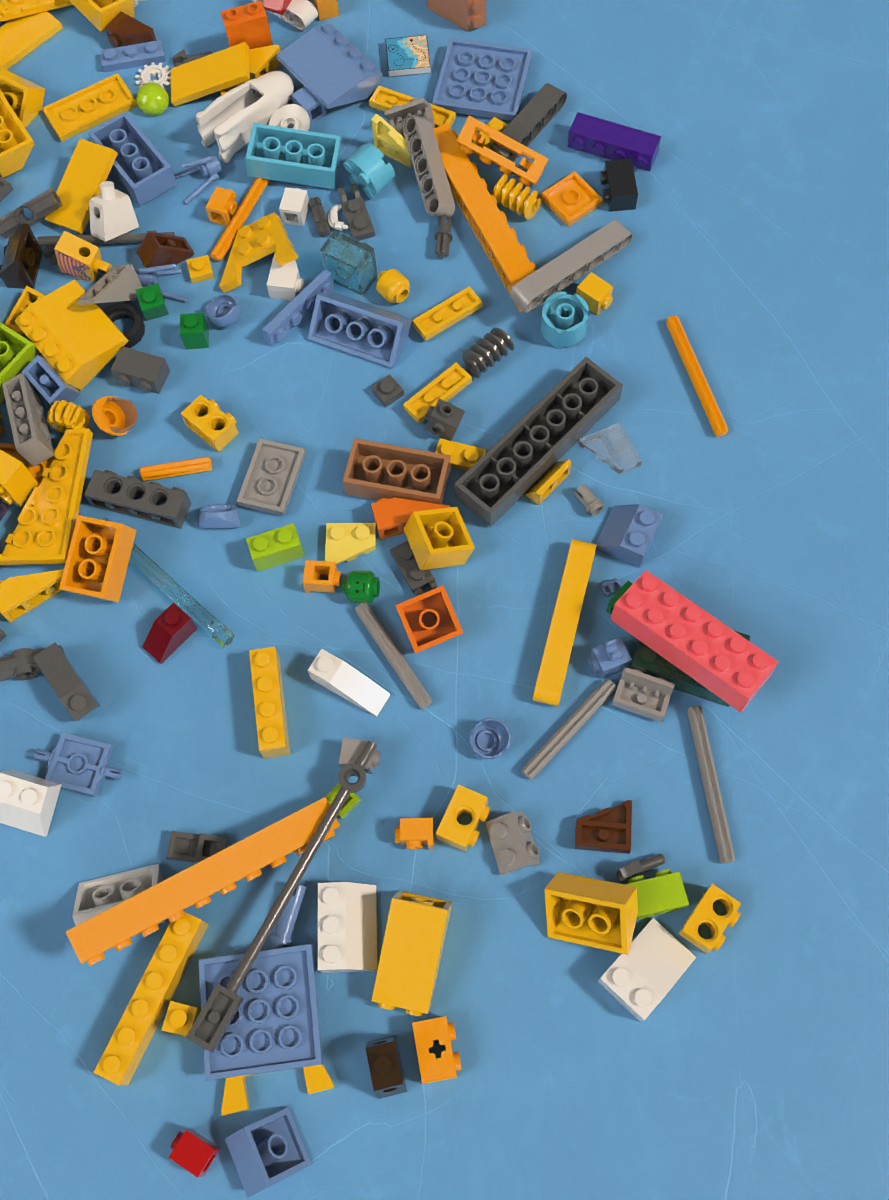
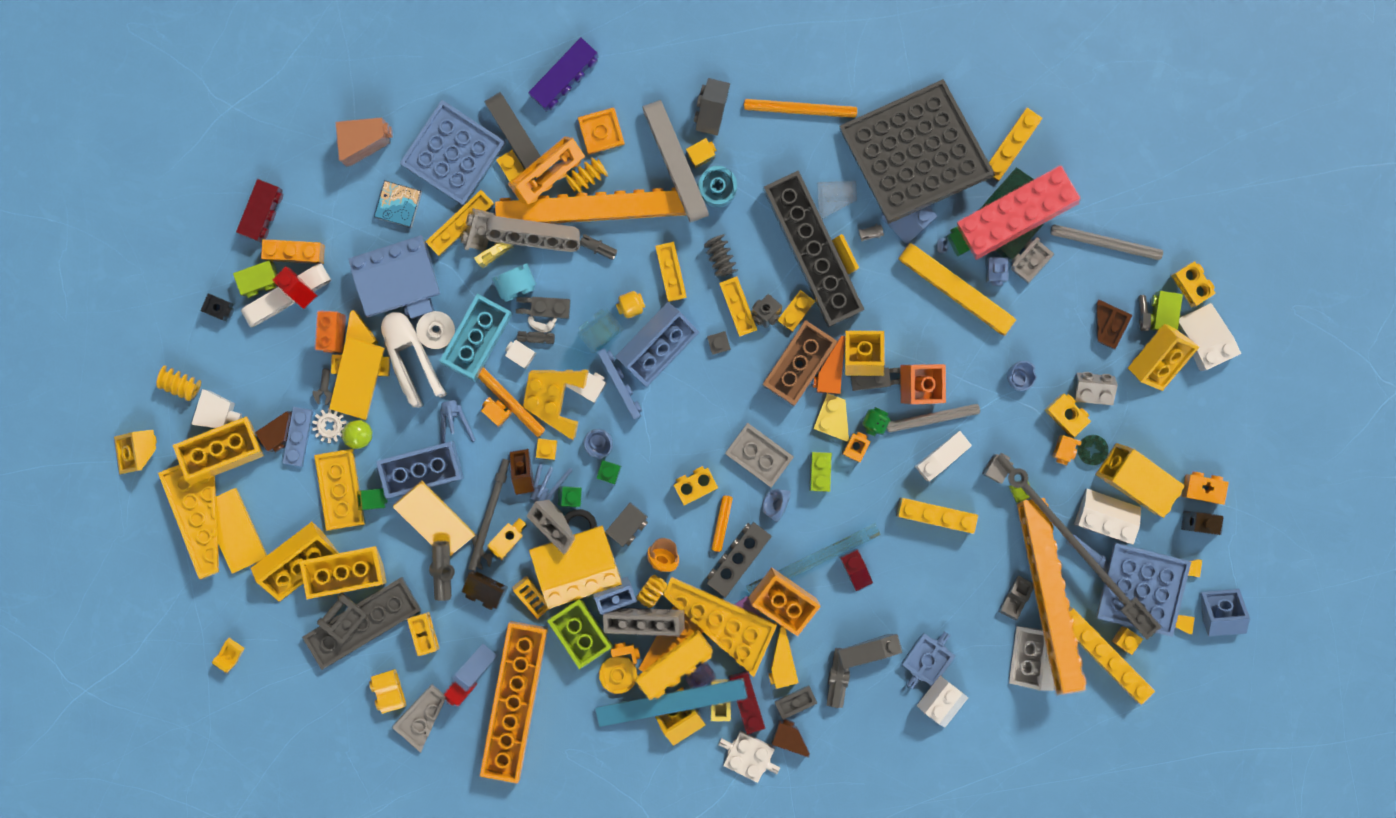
camera: 70 degrees left, 20 degrees up
white torso [89,181,139,242] -> none
red brick [169,1129,220,1178] -> none
light grey axle [522,679,617,780] -> none
black brick [600,159,638,212] -> none
none -> green brick [357,489,388,510]
none -> dark grey brick [694,78,730,136]
none -> dark grey plate [839,79,995,224]
none -> yellow plate [989,108,1043,182]
none -> clear green gear [1077,435,1109,465]

